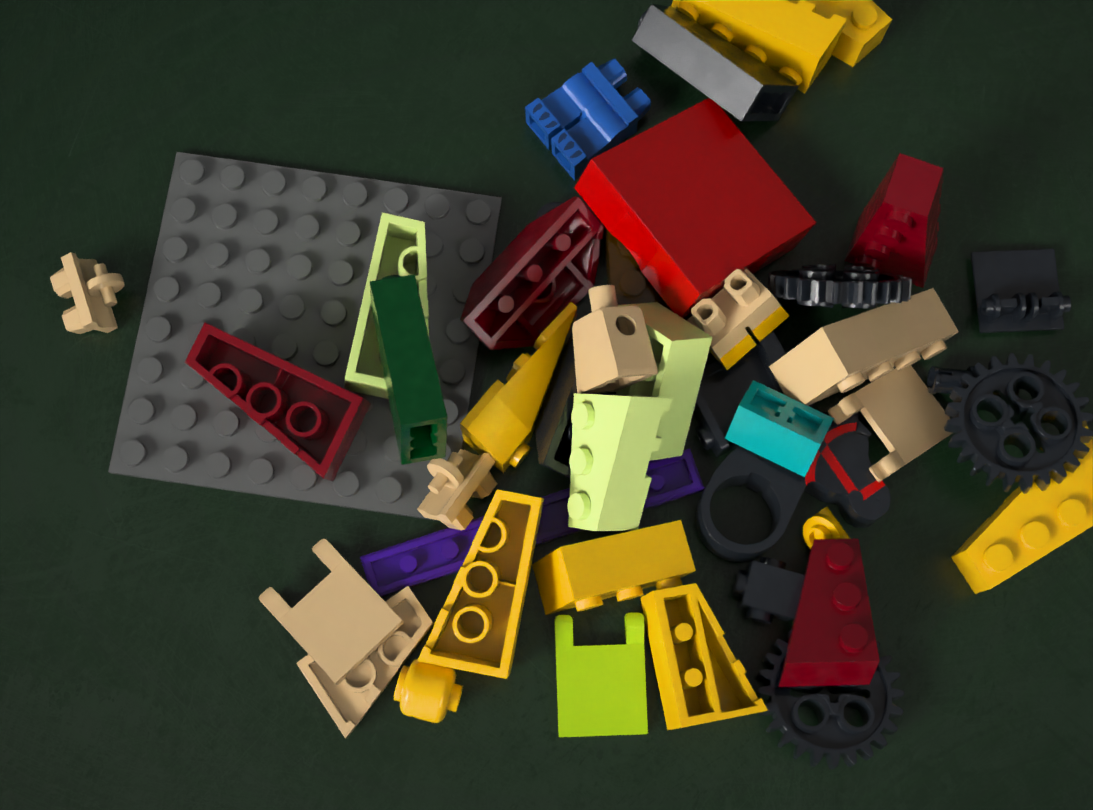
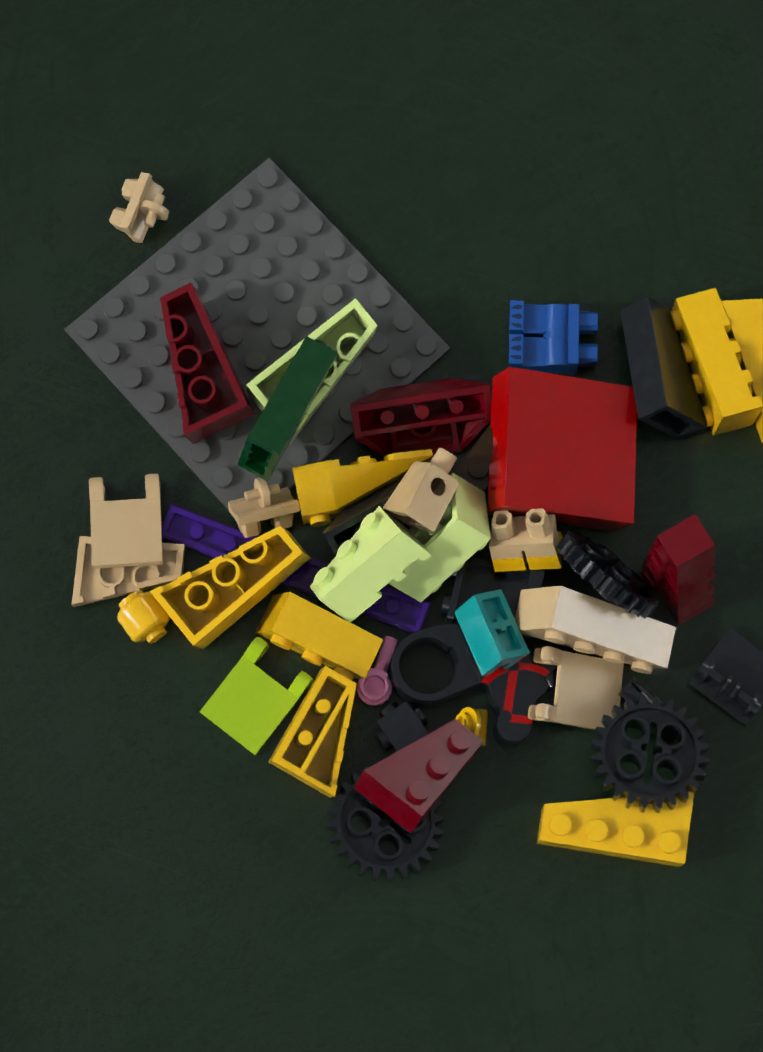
camera: 45 degrees right, 0 degrees up
none -> bright pink plate [357,636,398,706]

